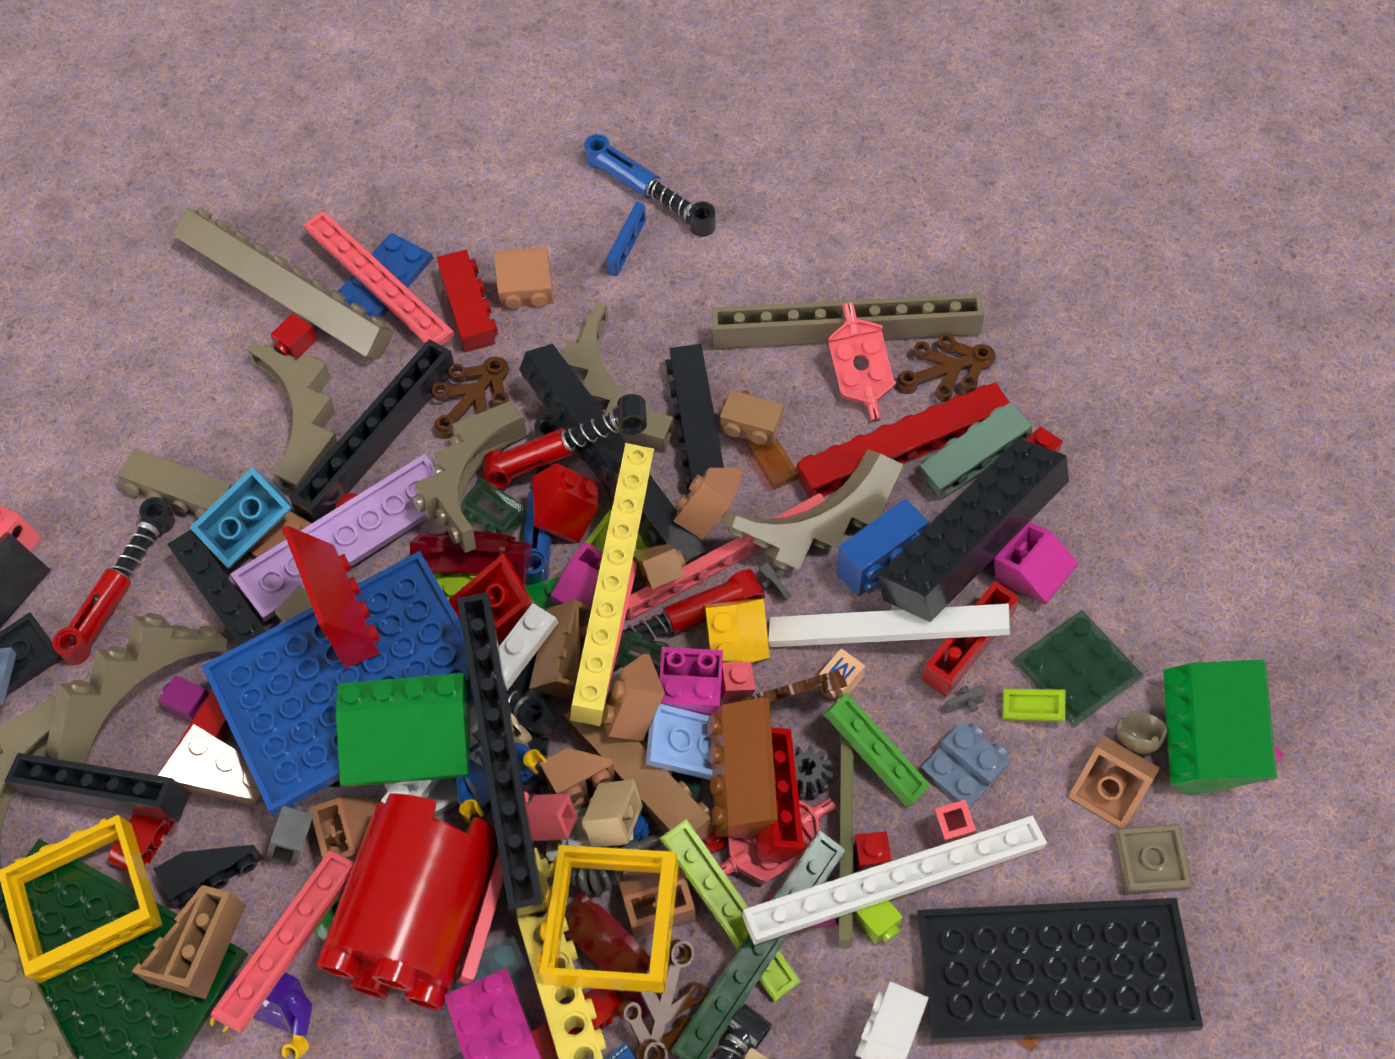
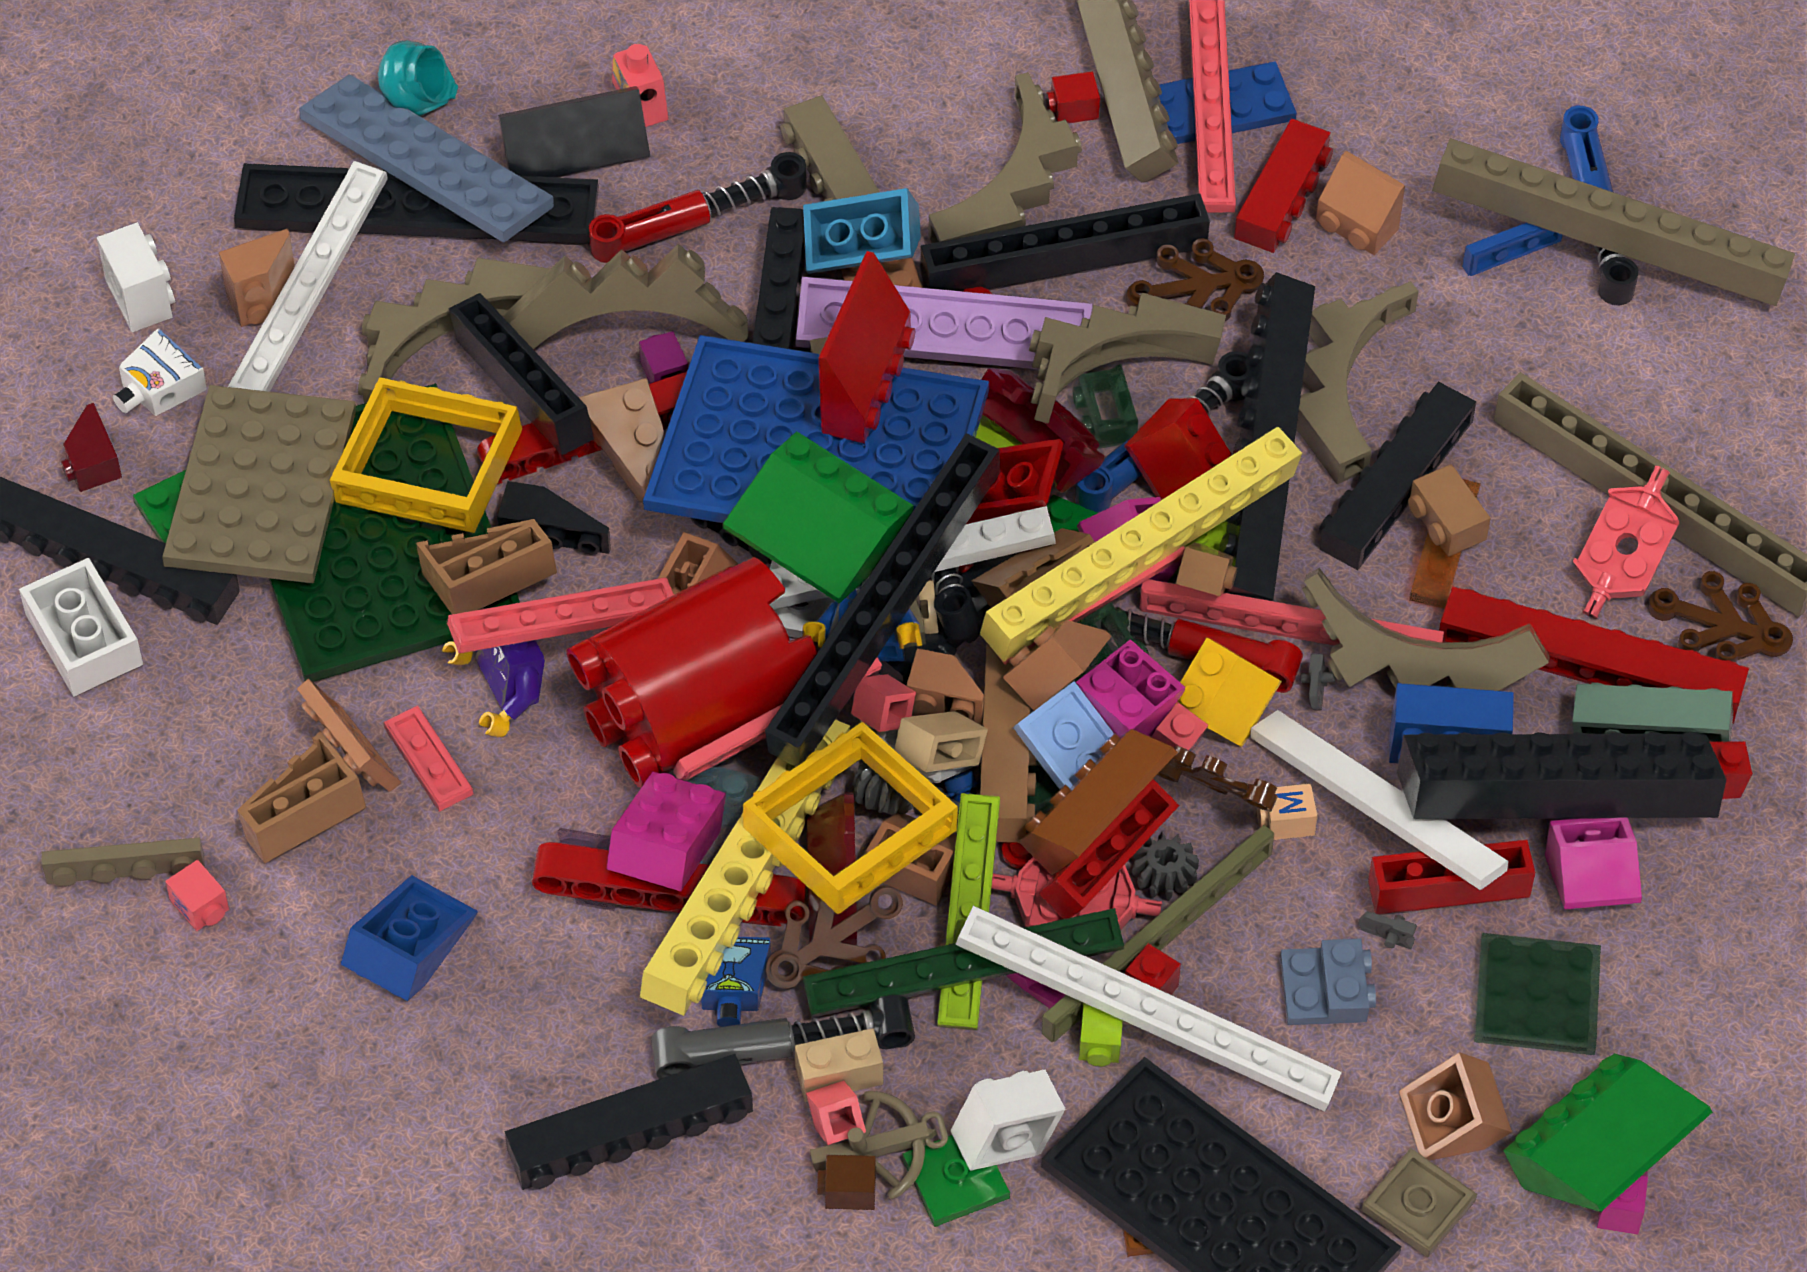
camera: 40 degrees right, 5 degrees down
dark grey piece [266,805,313,865] -> none
piece [483,394,647,489] -> none
nougat slope [673,468,743,540] -> none
bright green plate [823,692,930,807] -> none
coral brick [935,799,976,843] -> none
lime tile [1003,689,1066,722] -> none
dark tan hair [1116,711,1168,755] -> none
none -> dark tan brick [1432,138,1795,306]

